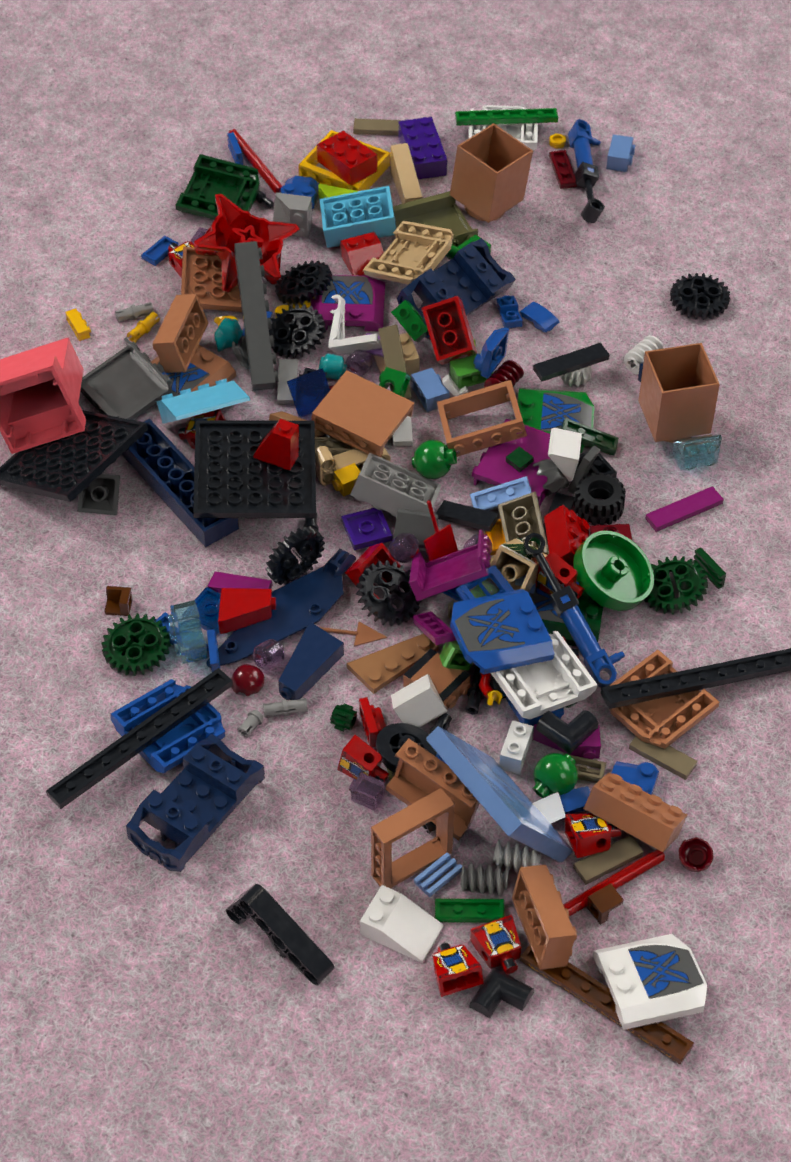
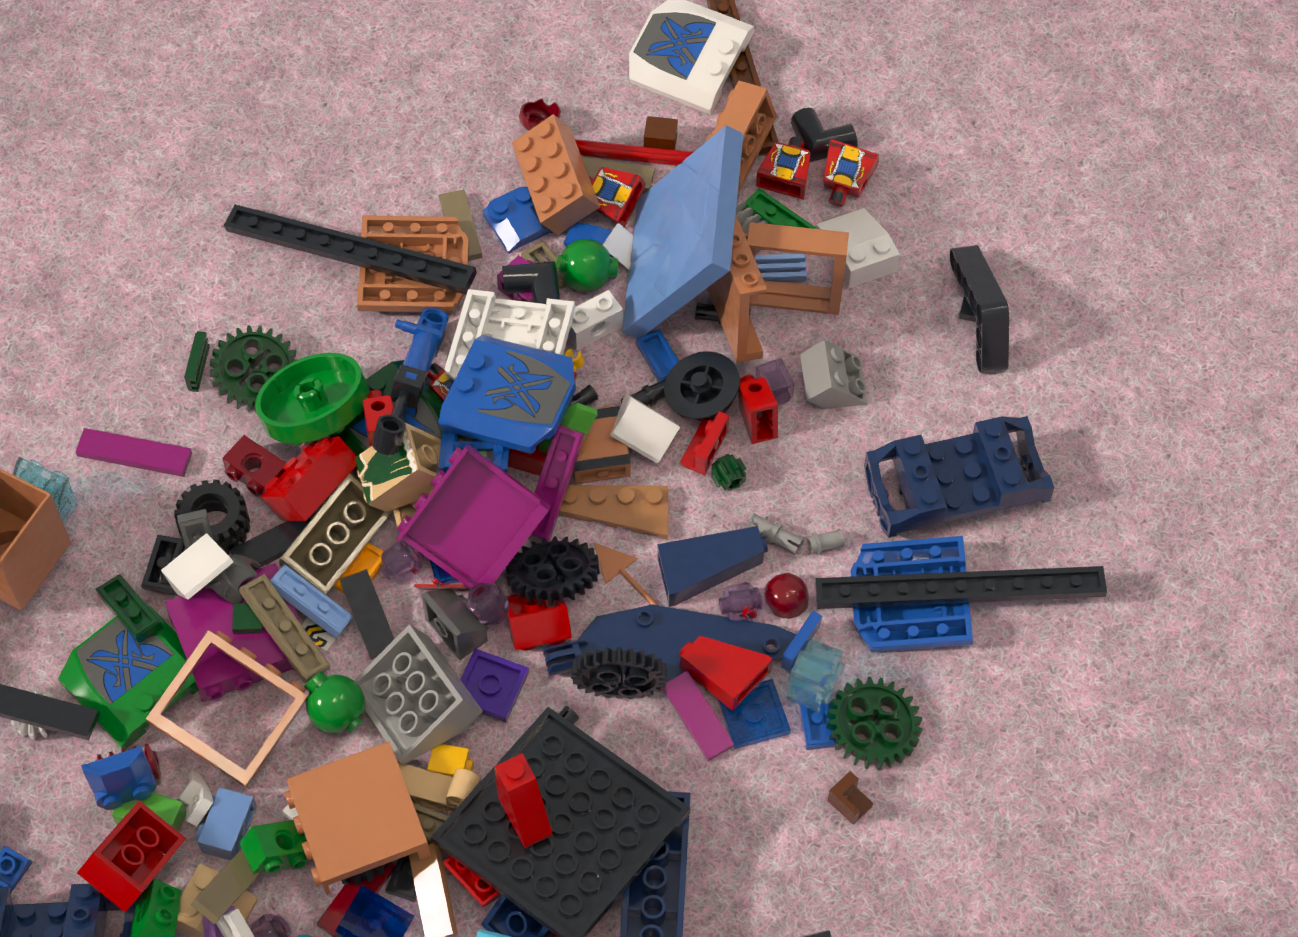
camera: 140 degrees left, 10 degrees up
none -> dark tan tile [239,574,330,684]
none -> light grey slope [800,340,868,409]

